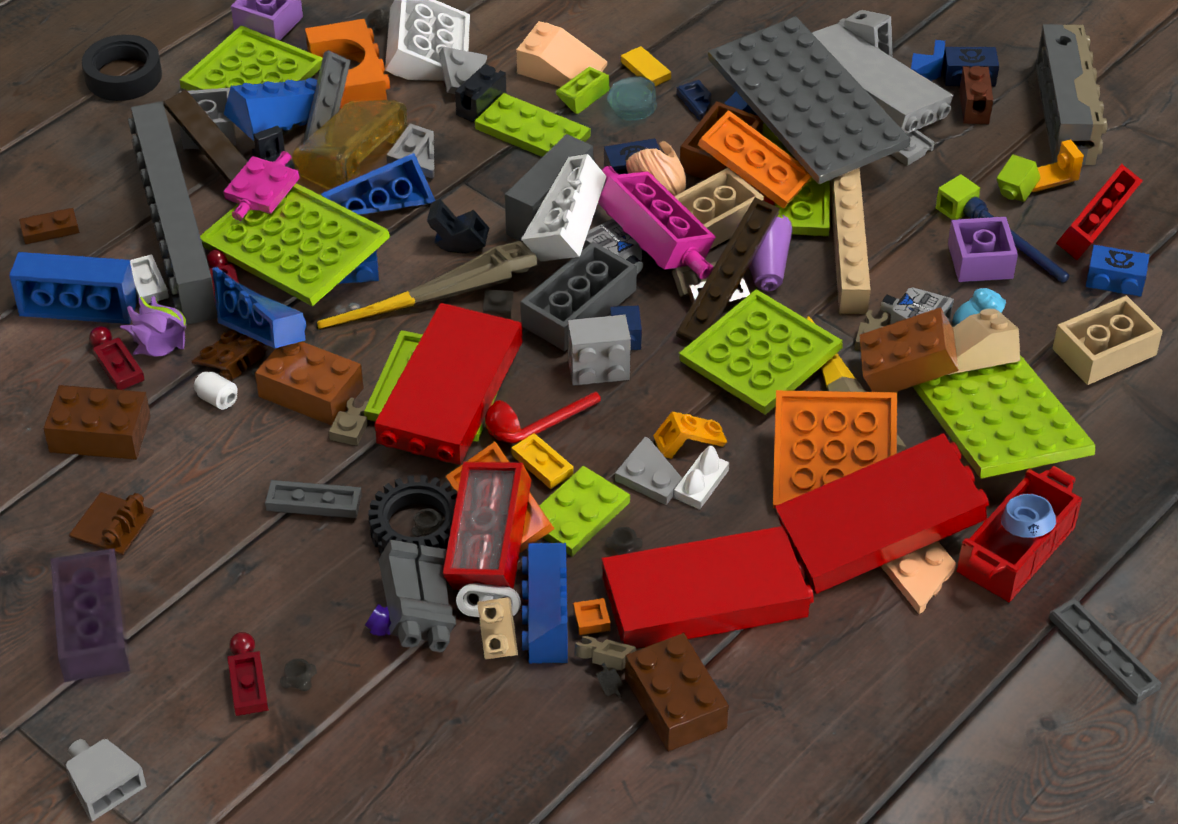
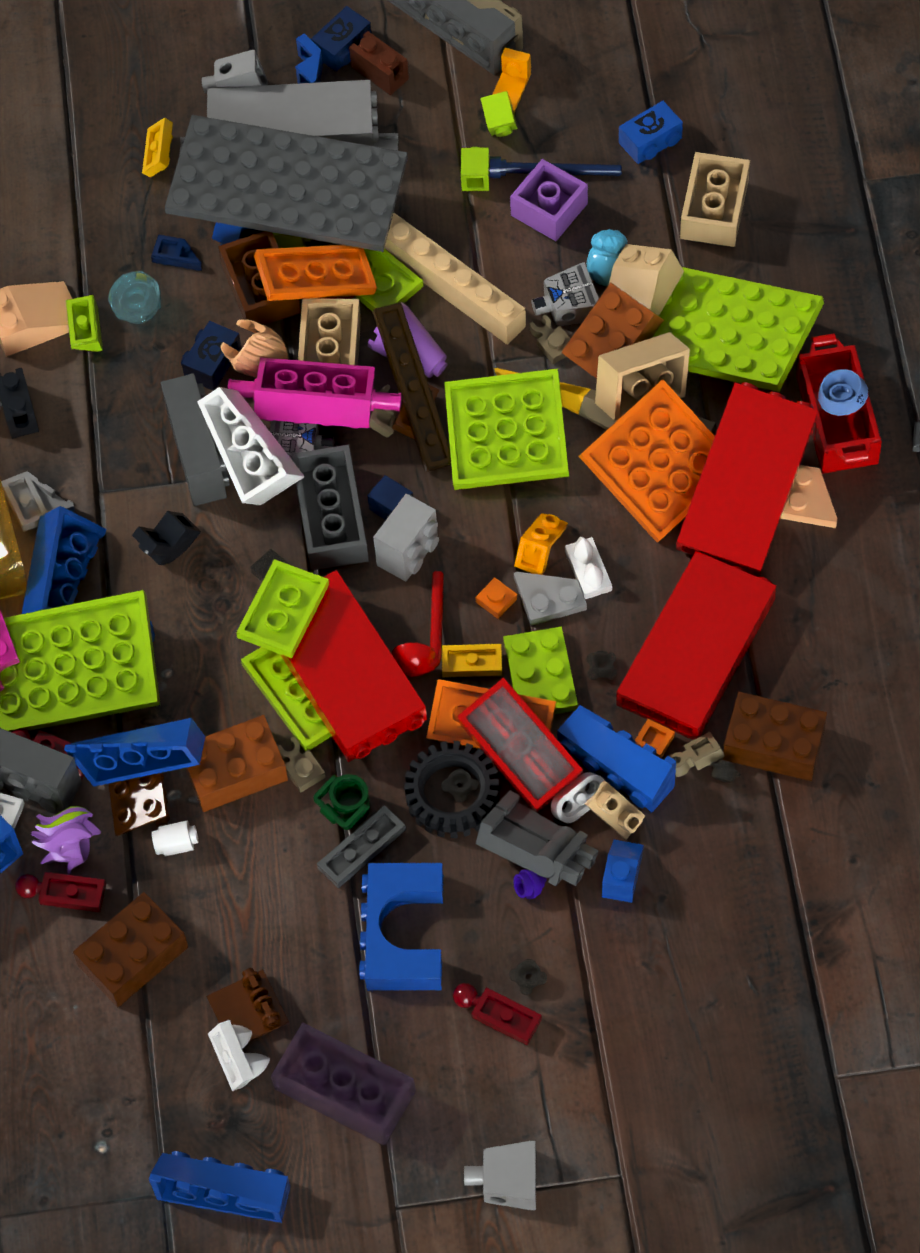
camera: 45 degrees left, 15 degrees up
dark tan plate [317,241,537,329] -> none
lime plate [475,93,591,157] -> none
yellow tile [621,46,671,87] -> none
red brick [1056,164,1143,260] -> none
none -> white tile [208,1020,270,1091]
none -> lime plate [236,559,329,658]
none -> dark green piece [313,774,371,830]
none -> blue arch [359,863,444,991]
none -> orange plate [475,577,517,619]
none -> tan brick [595,332,690,421]
none -> blue slope [602,840,644,903]

